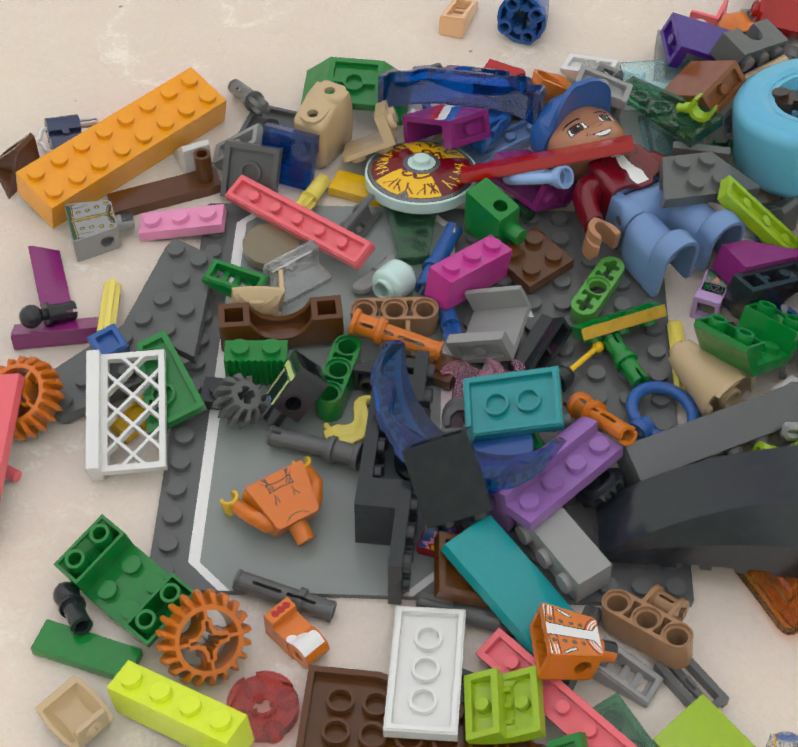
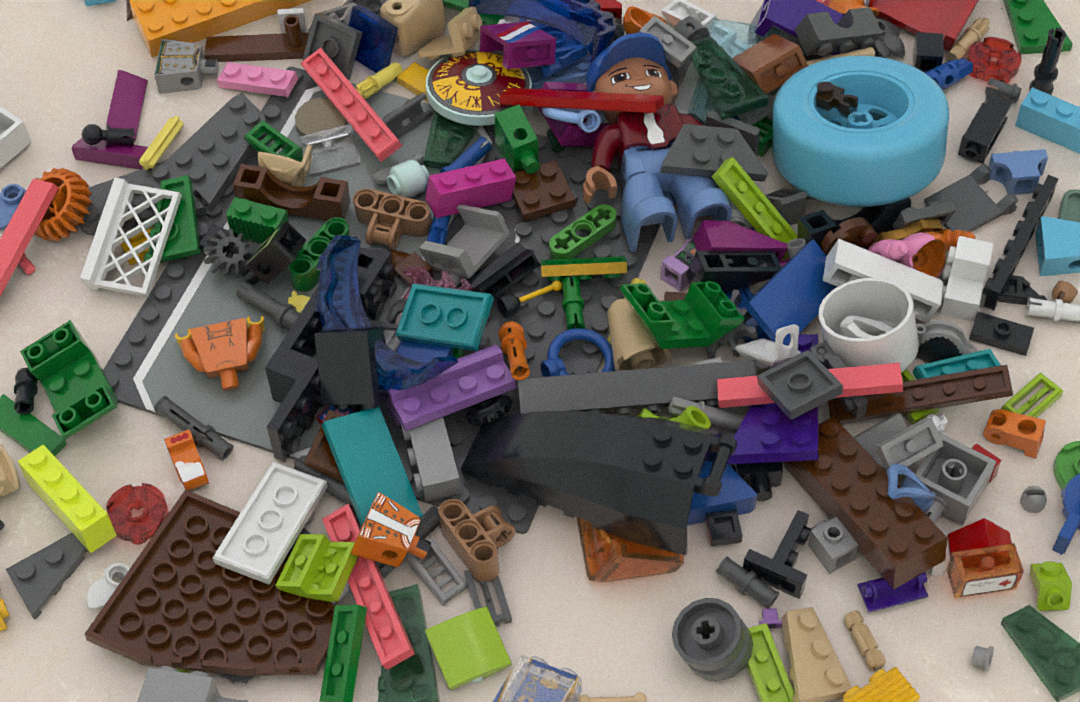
camera: 20 degrees right, 5 degrees up
blue tile [87,323,130,354] -> none
orange gear [155,588,252,687] -> none
orange pin [348,308,444,361] -> none
lime piece [676,93,718,122] -> none

